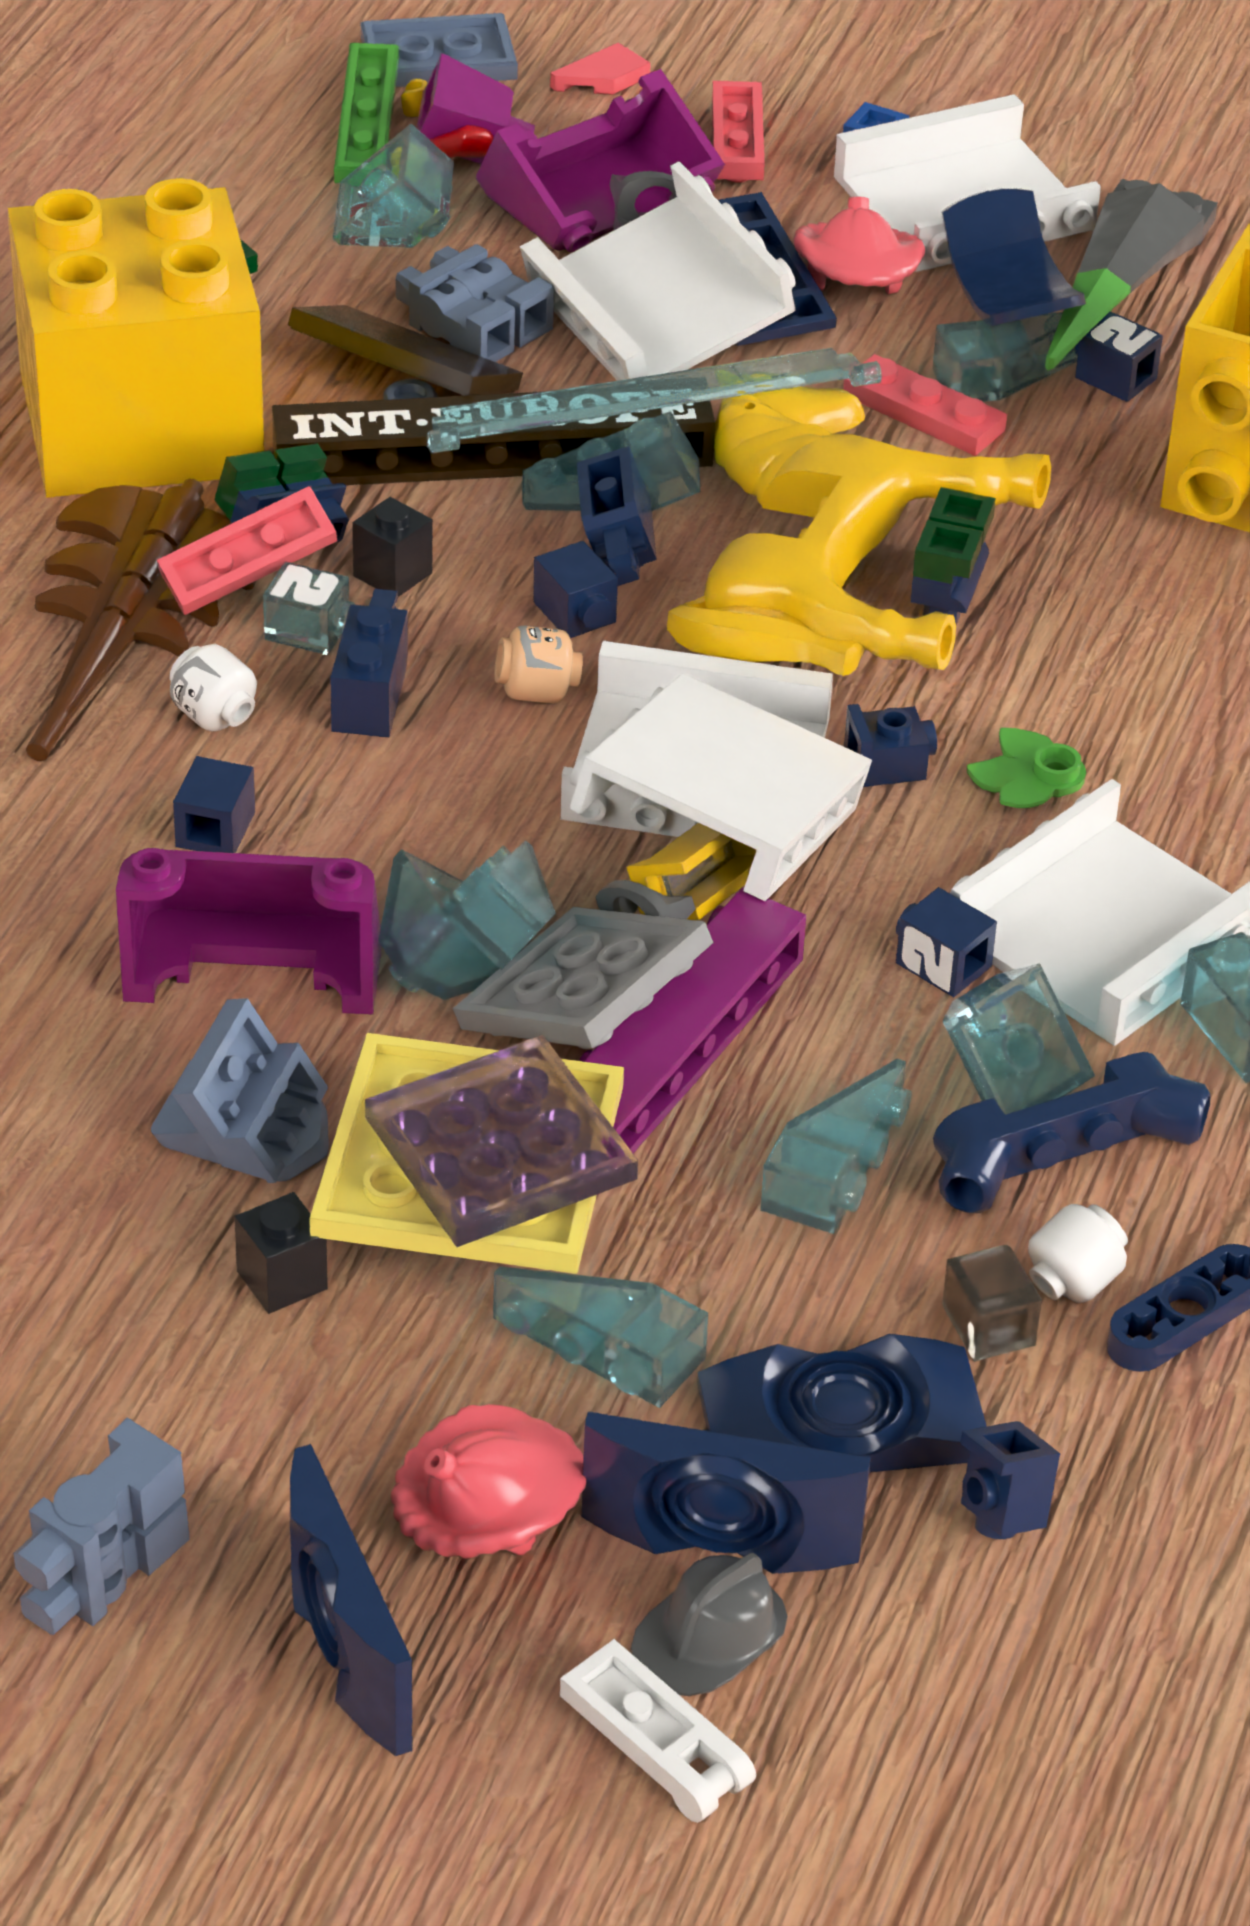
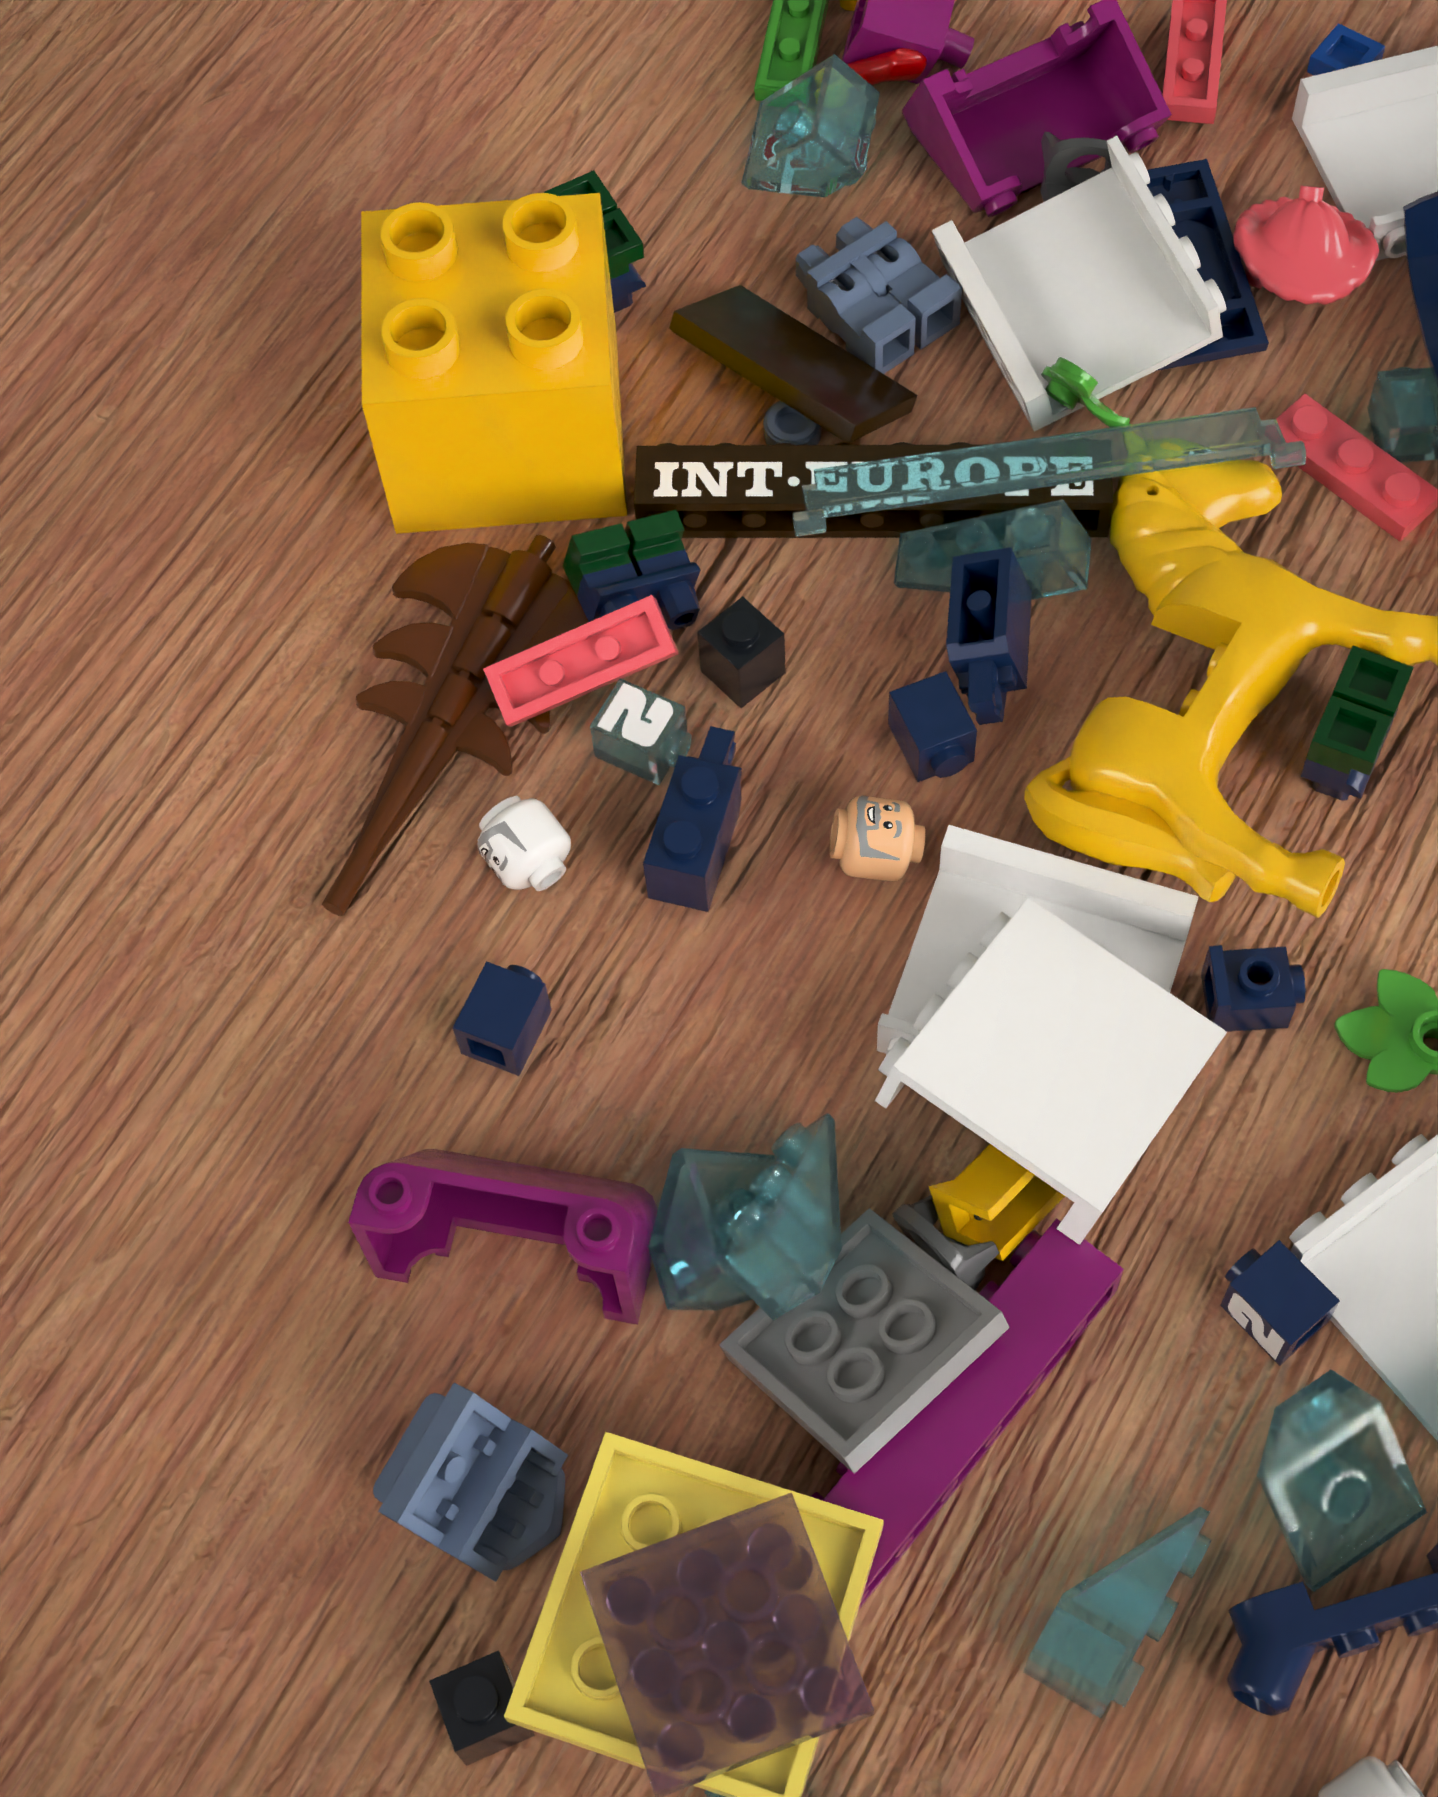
camera: 15 degrees right, 20 degrees up
none -> bright green plate [1041,357,1132,431]

